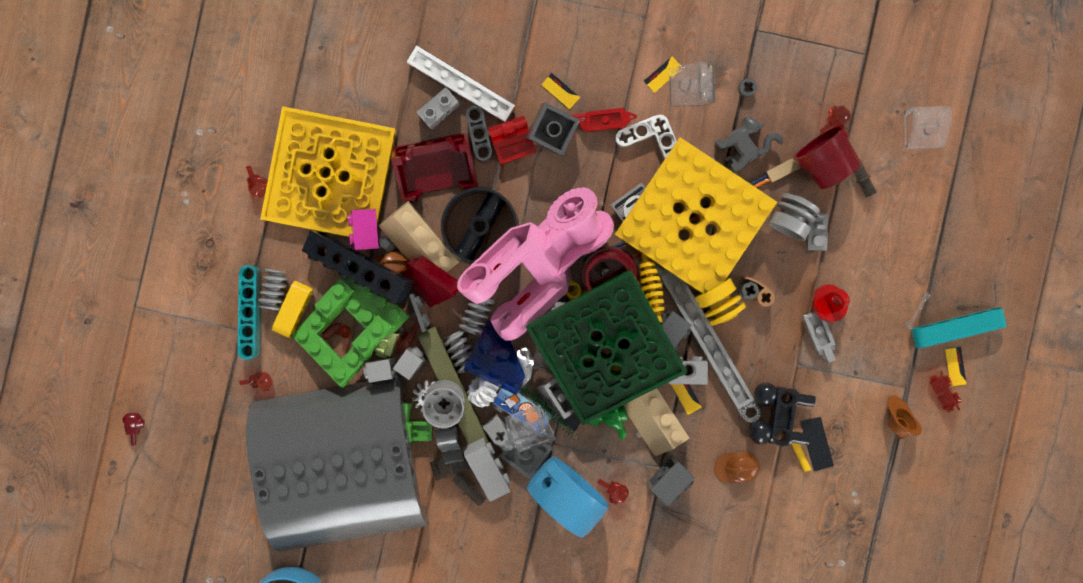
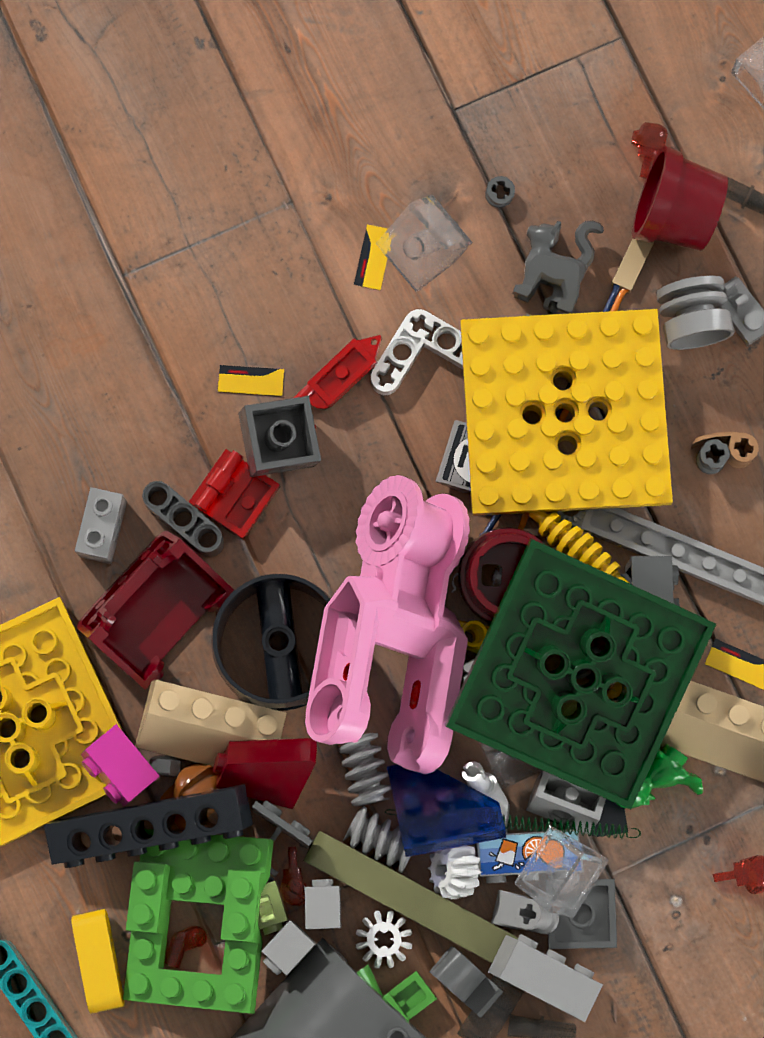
camera: 35 degrees left, 10 degrees down
light grey piece [258,269,288,310] -> none
white plate [407,45,515,122] -> none
light grey wheel [422,380,465,429] -> none
dark azure cylinder [526,456,609,538] -> none
light grey brick [668,356,708,385] -> none
yellow wheel [694,278,746,326] -> none

